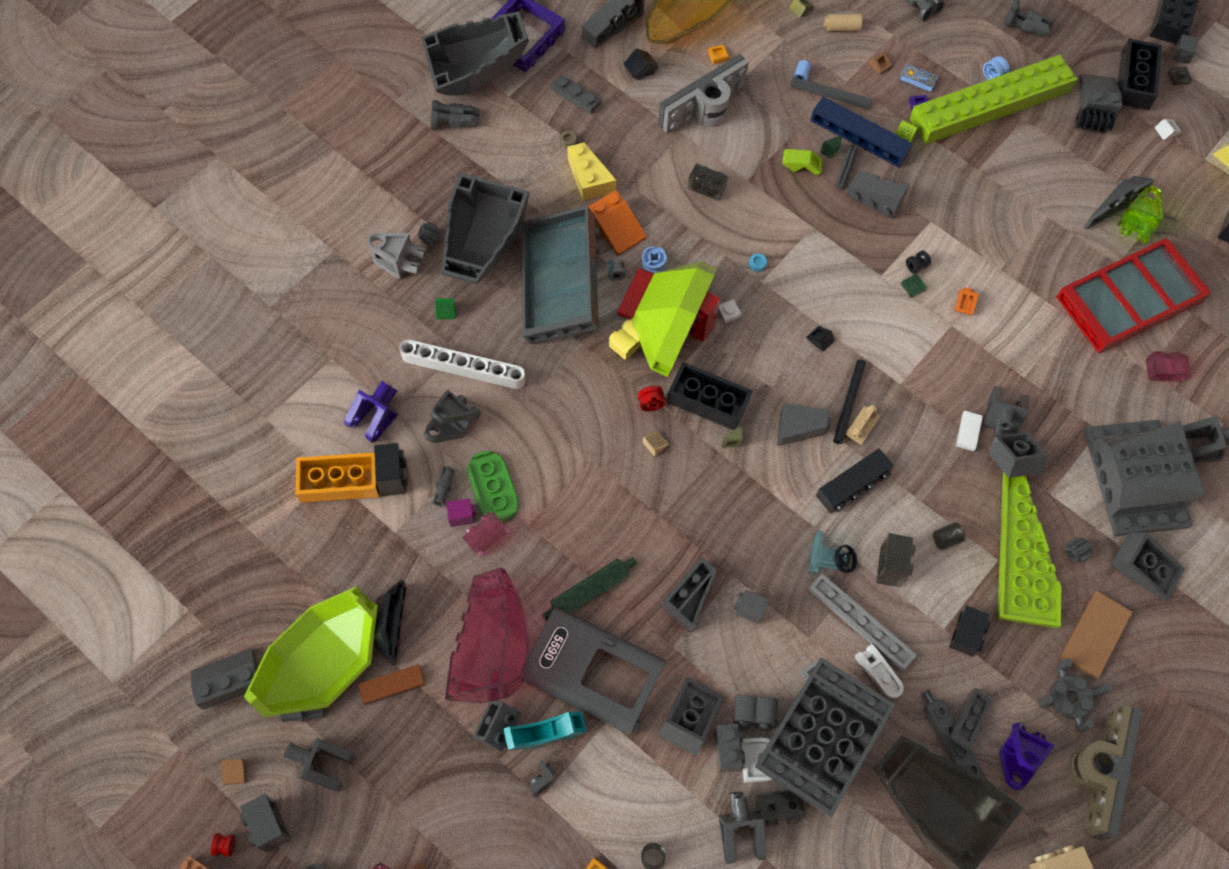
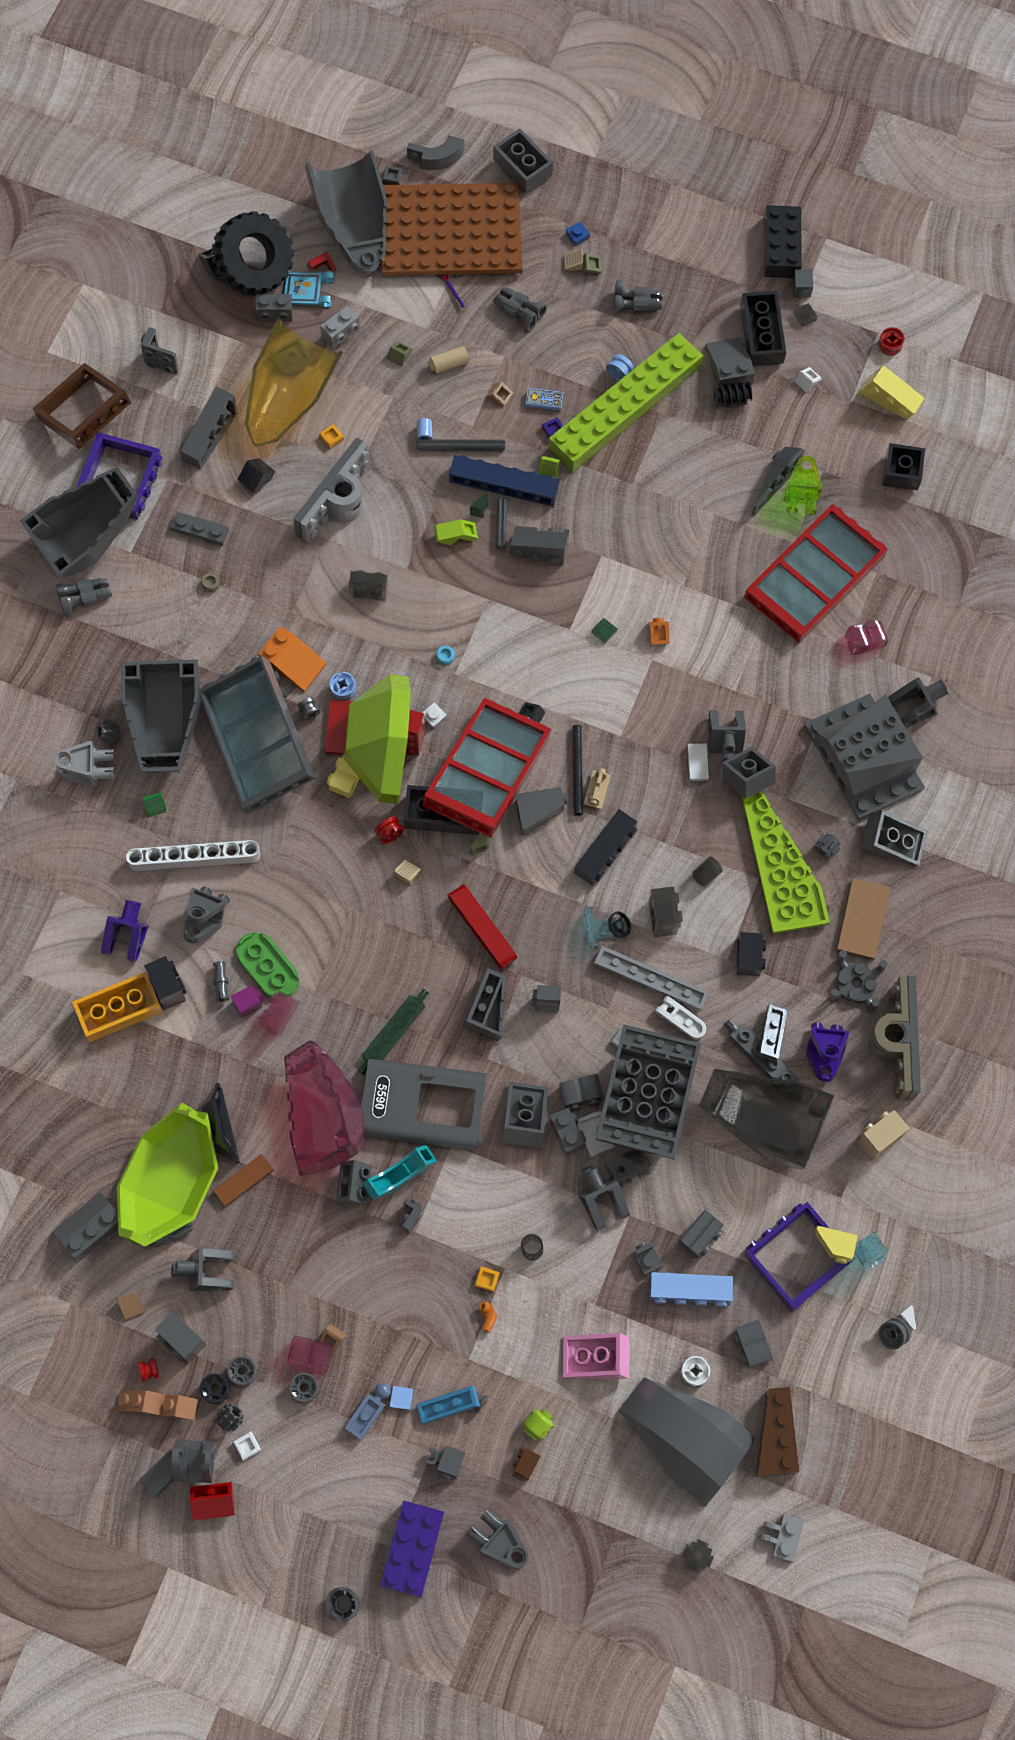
camera: 20 degrees left, 5 degrees up
light yellow wedge [567,143,616,201] -> none
black wheel [906,250,931,274] -> none
none -> window [422,698,551,838]
none -> red beam [447,884,517,969]

